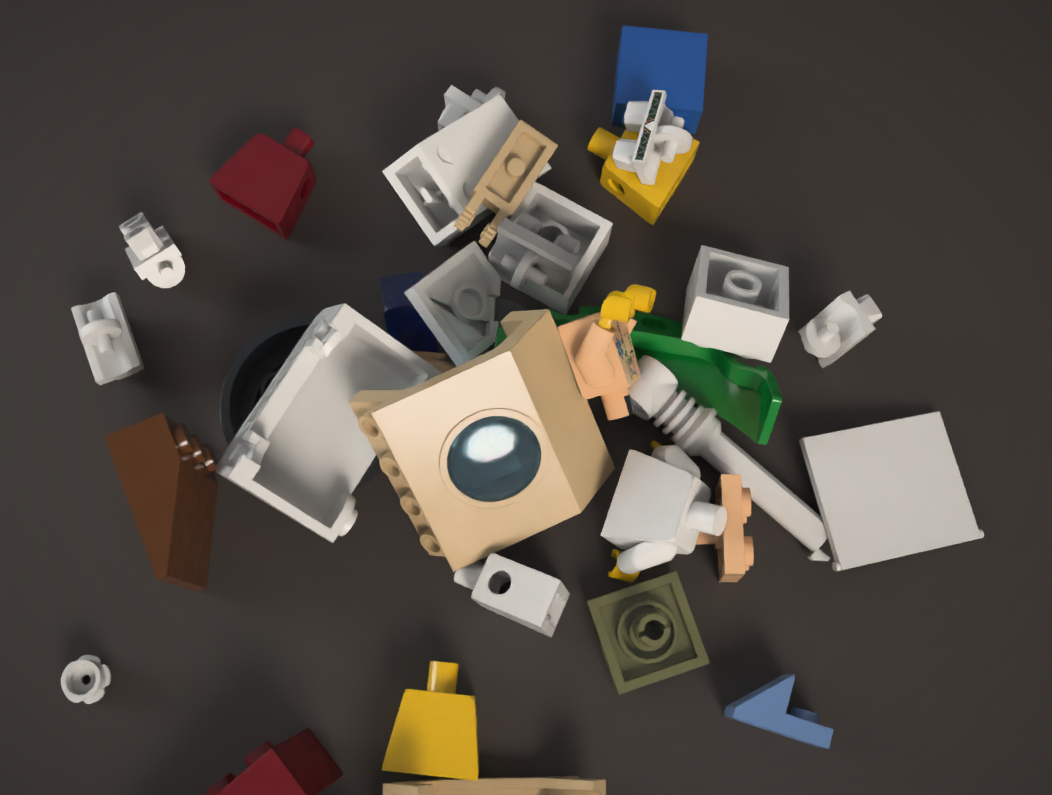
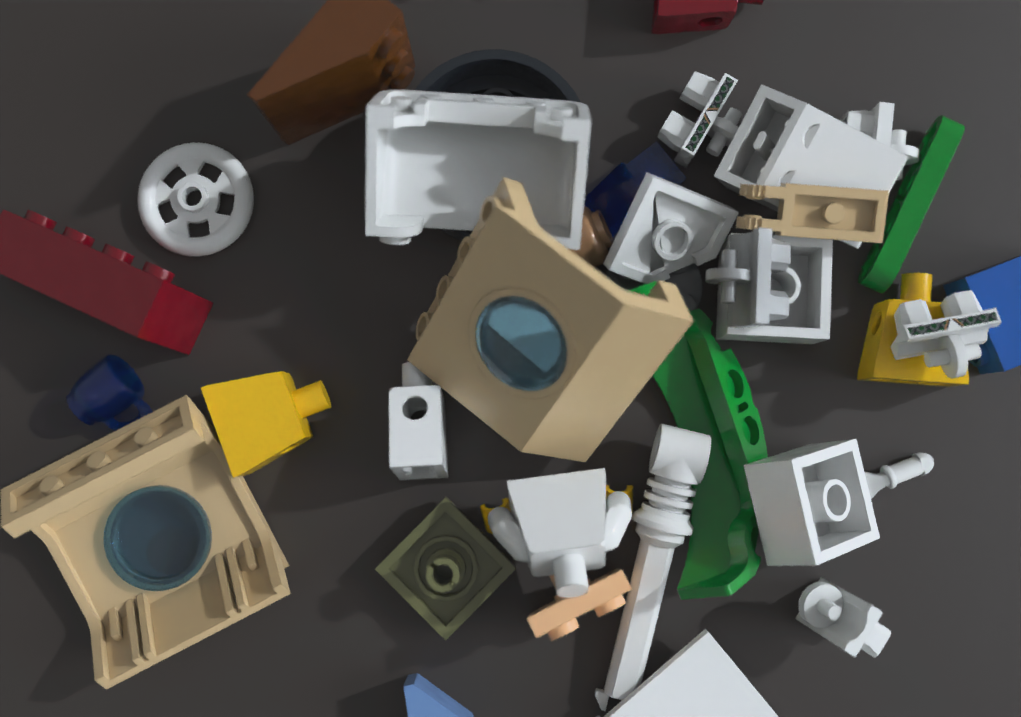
camera: 65 degrees right, 10 degrees up
white plate [61,655,111,704] -> none
light nougat torso [558,284,656,420] -> none
none -> white plate [137,142,254,256]
none -> white hips [657,71,742,168]
none -> green beam [858,115,965,294]
none -> white piece [864,452,934,499]

